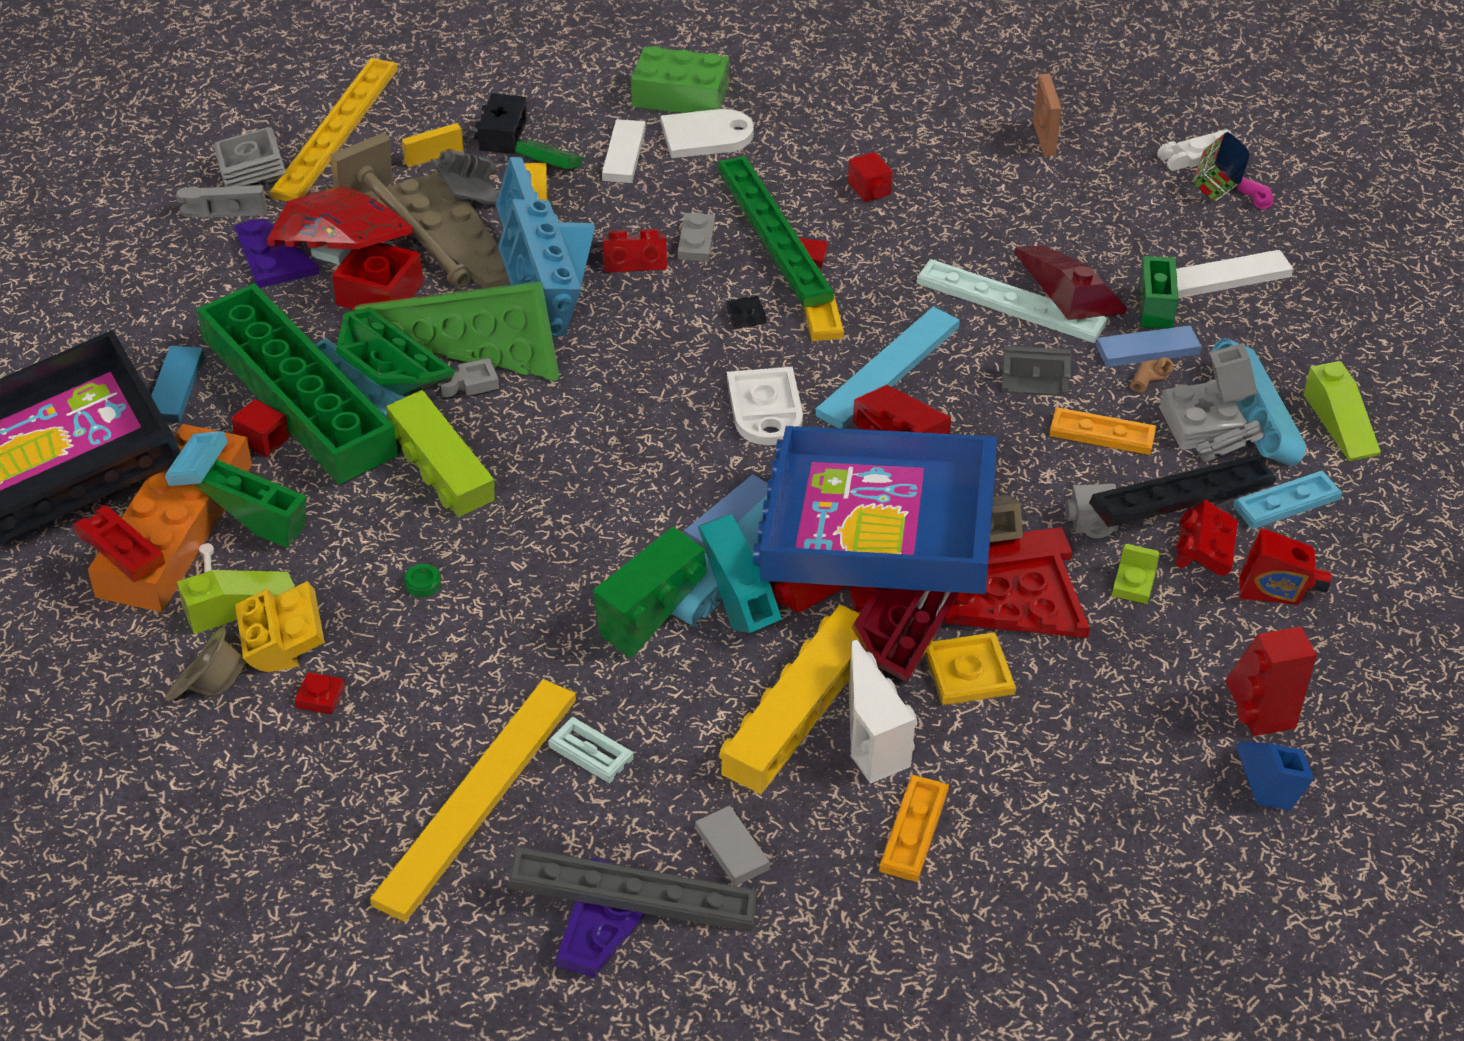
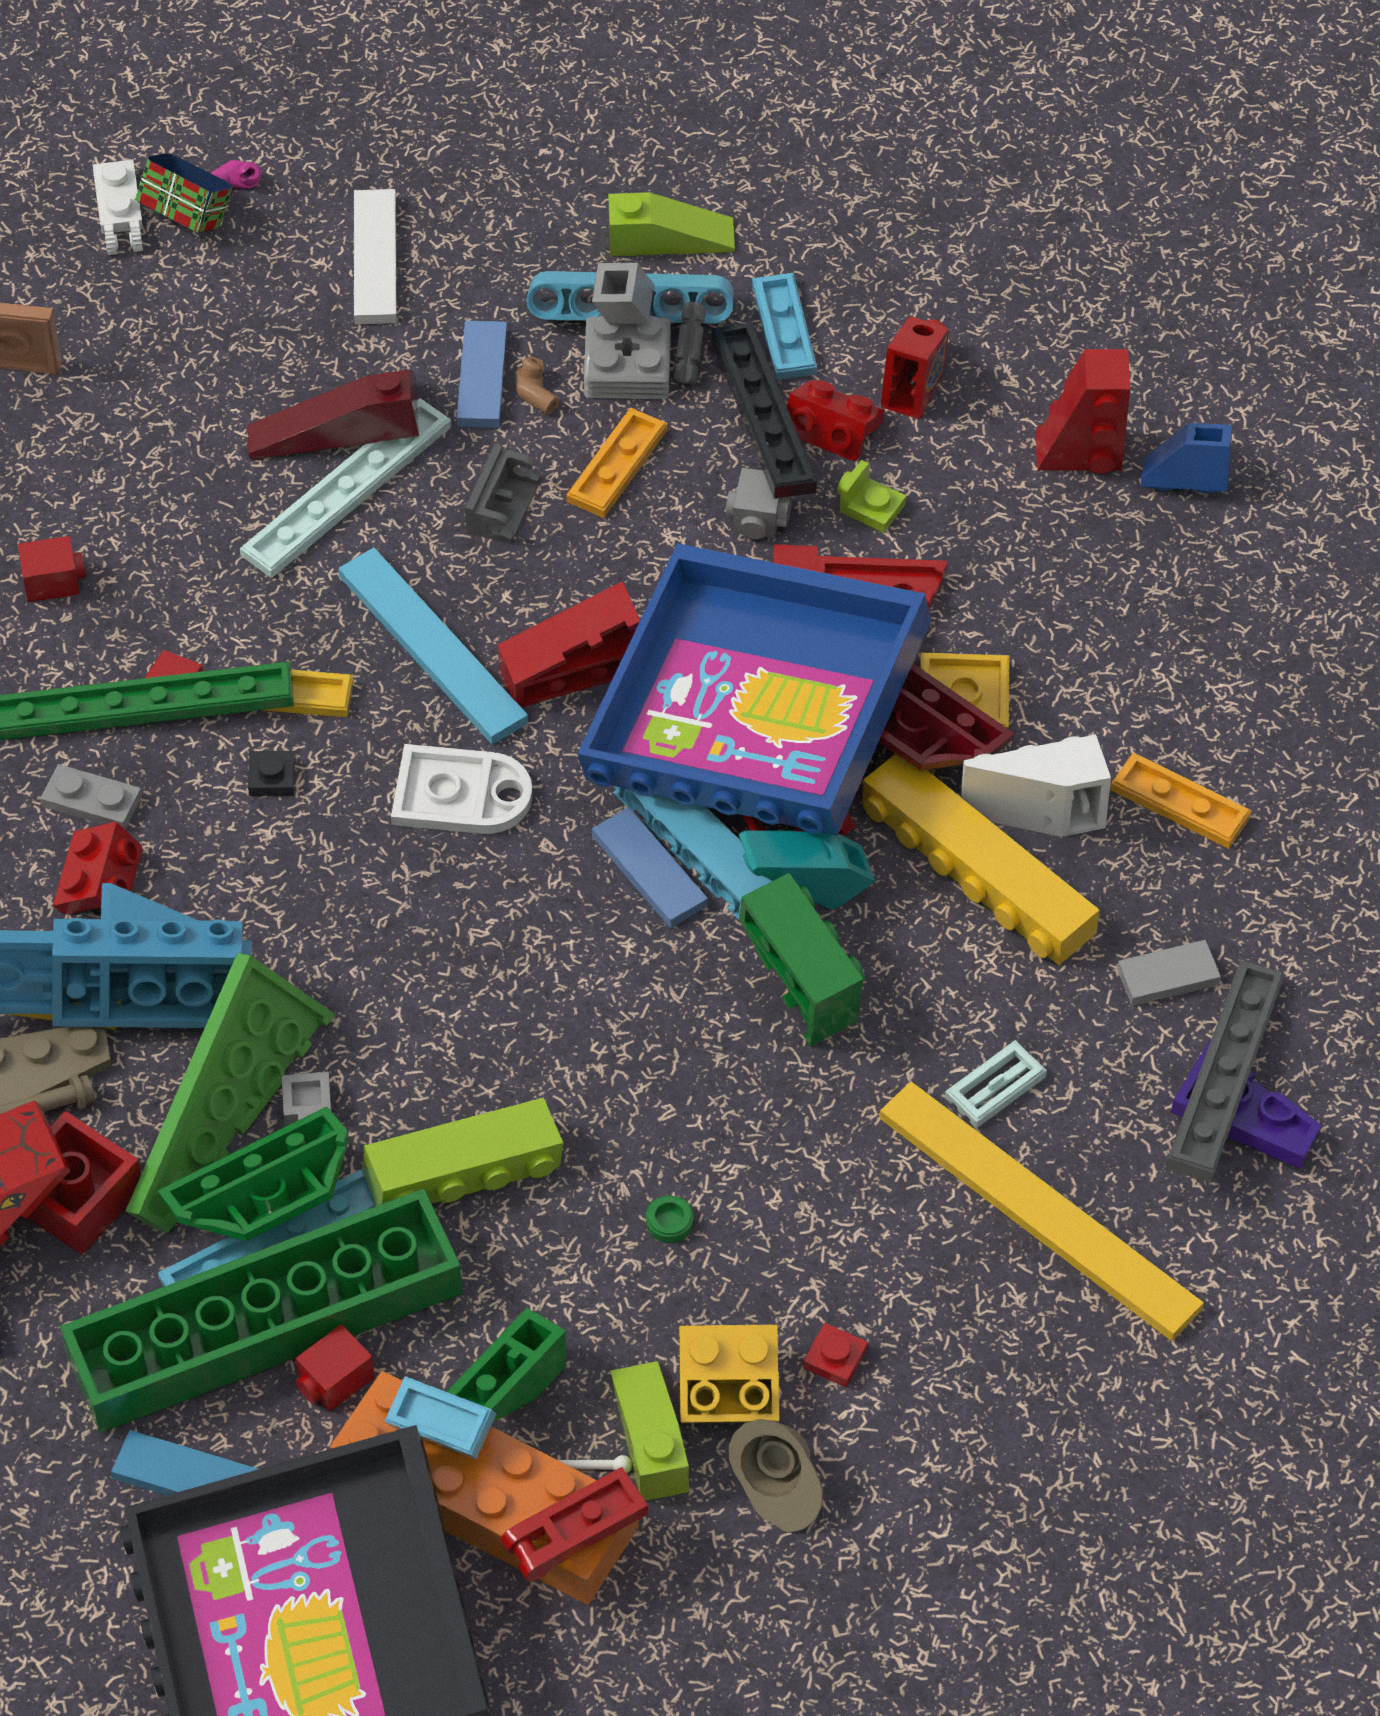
camera: 75 degrees left, 10 degrees up
green brick [1138,256,1179,329] -> none

